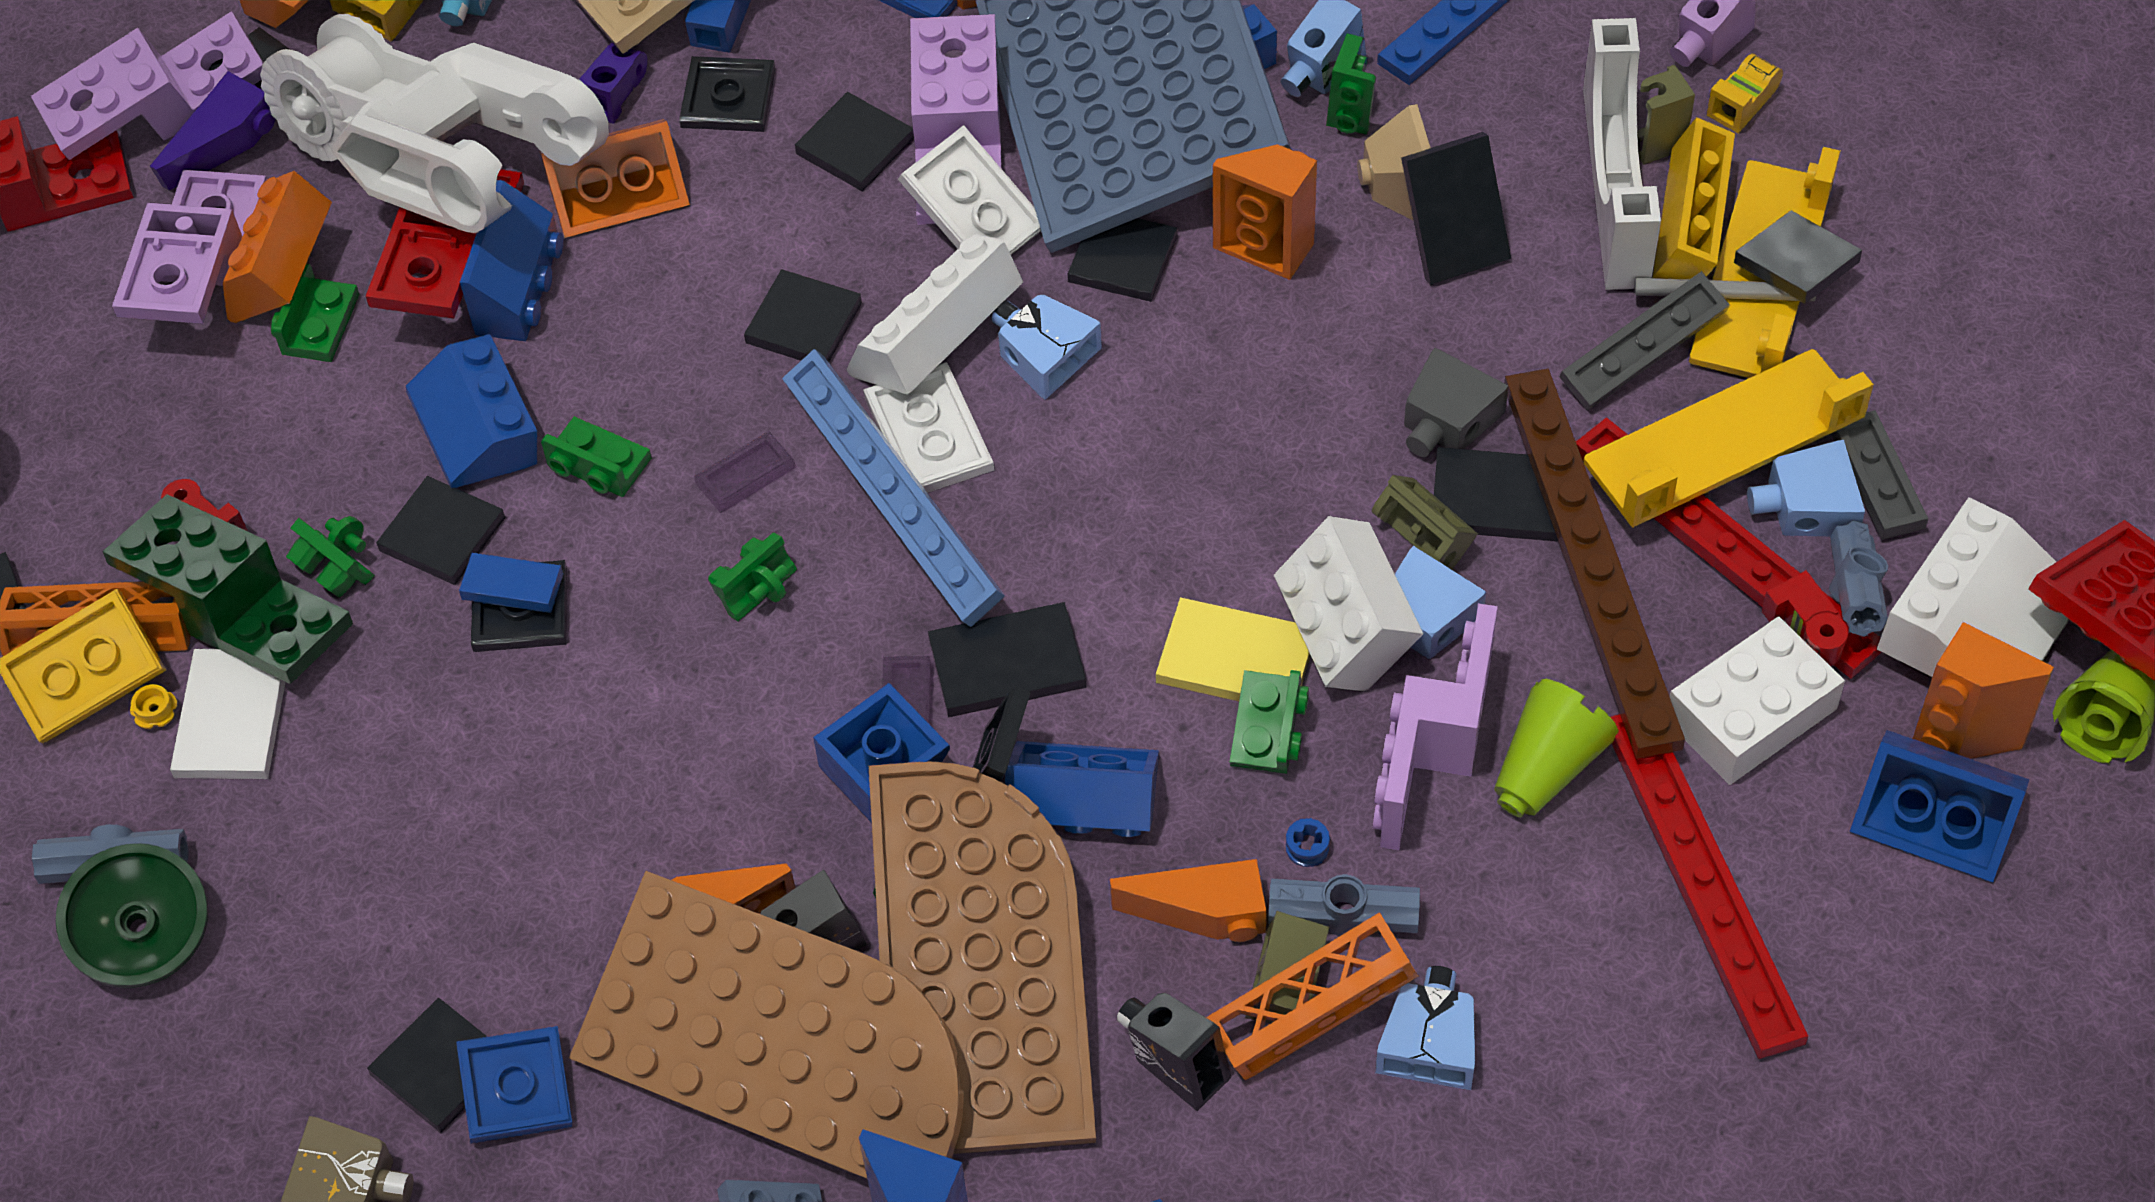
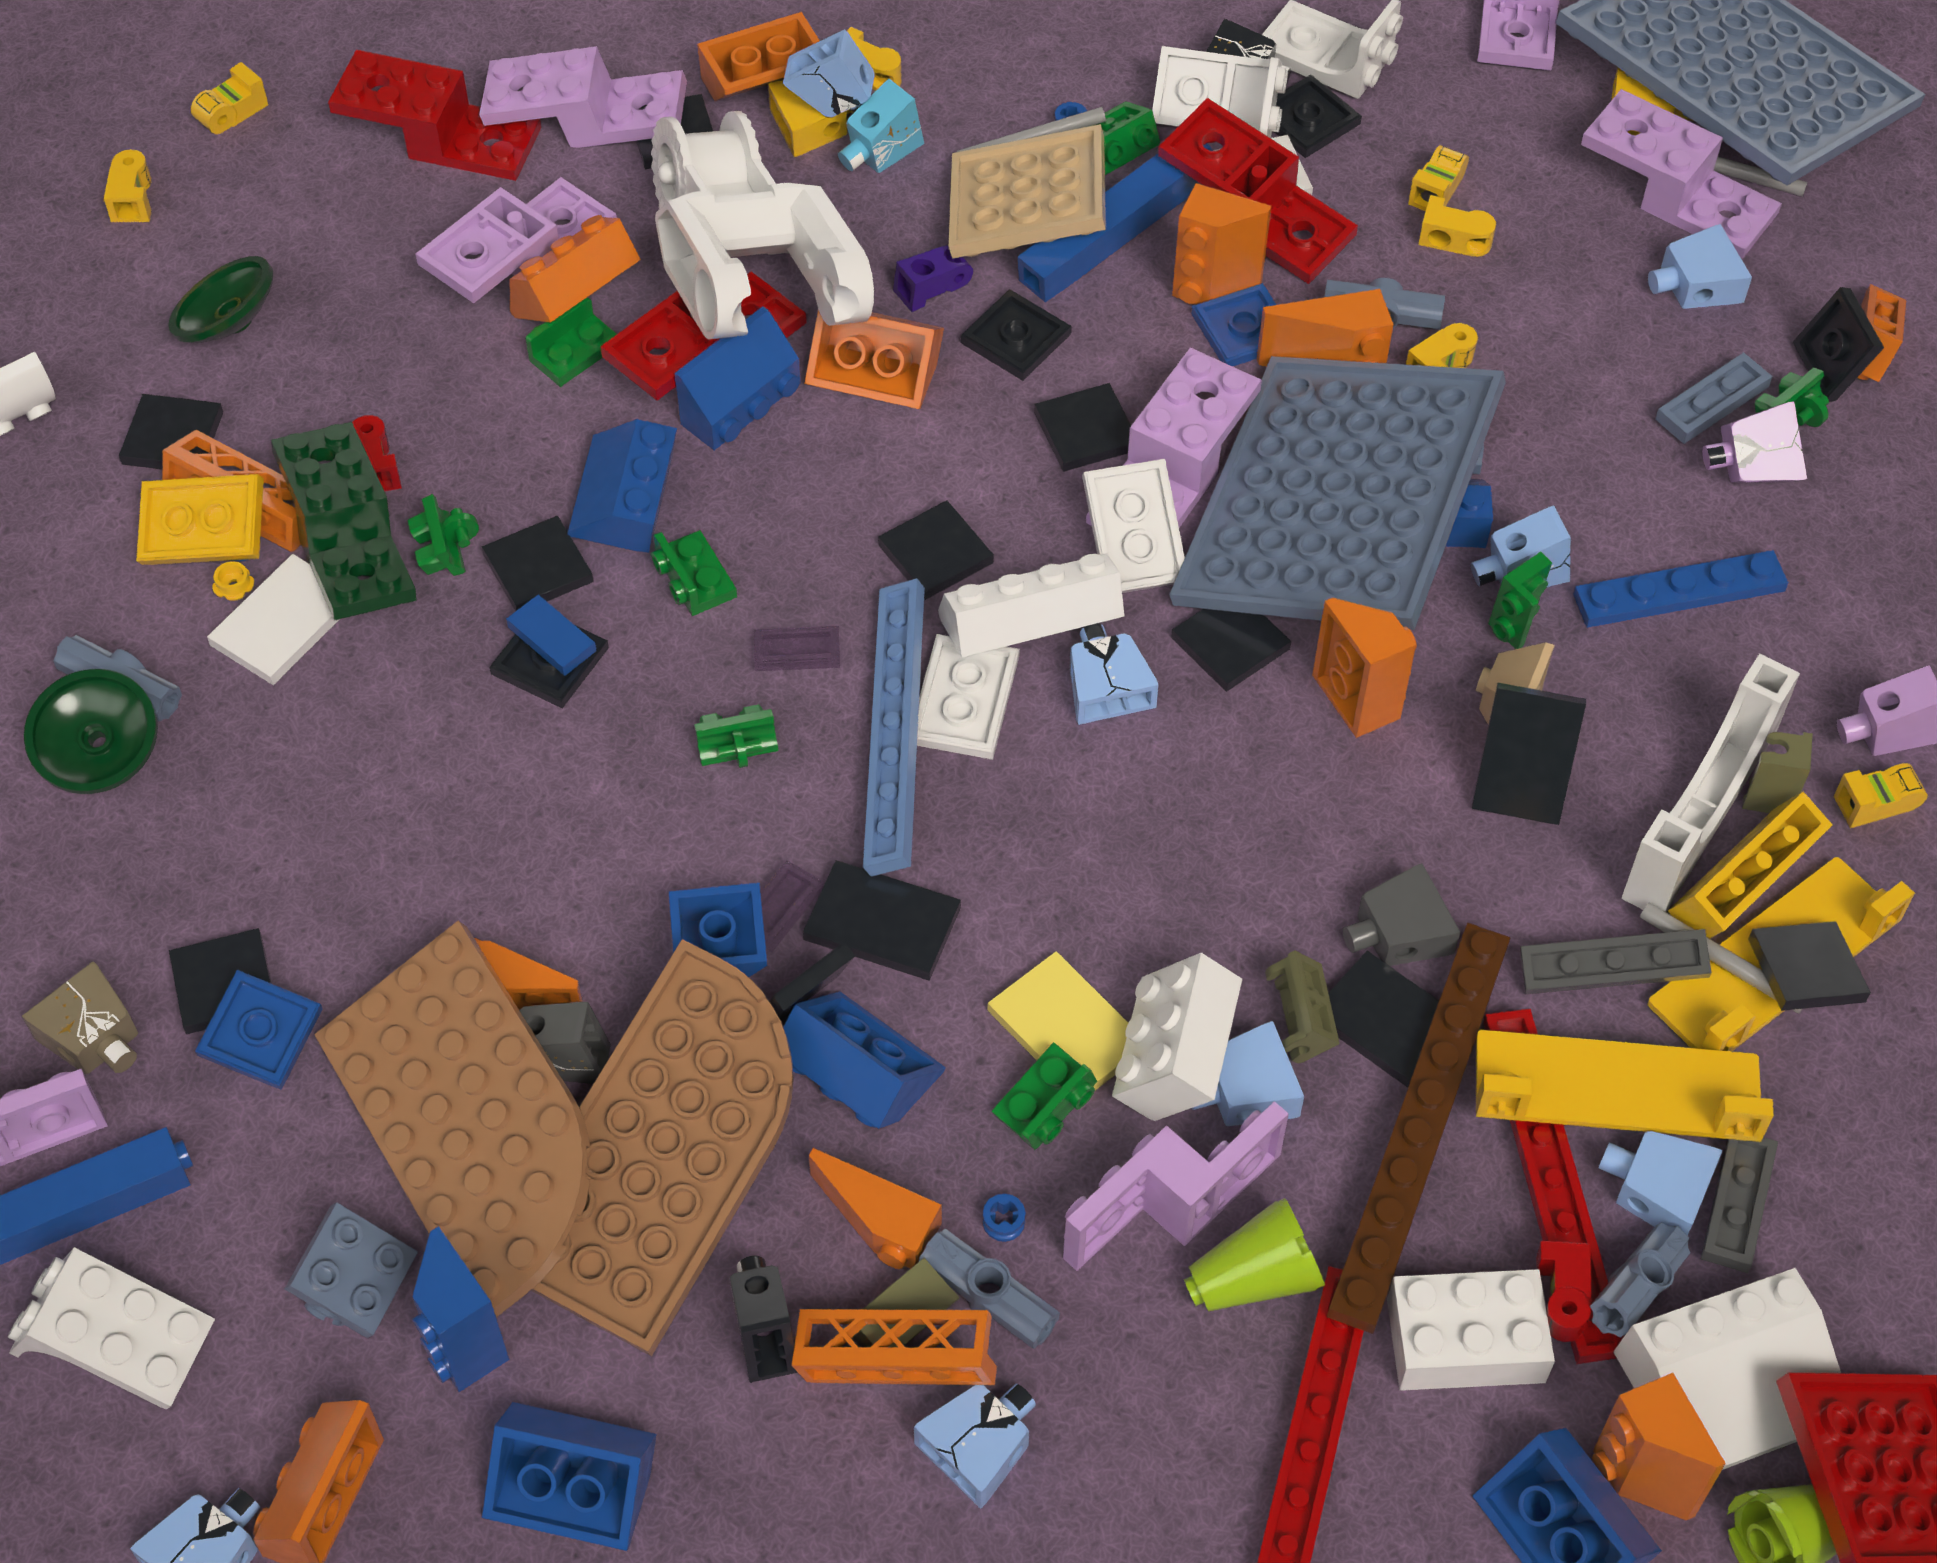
camera: 30 degrees right, 0 degrees up
dark purple slope [150,71,276,190] -> none

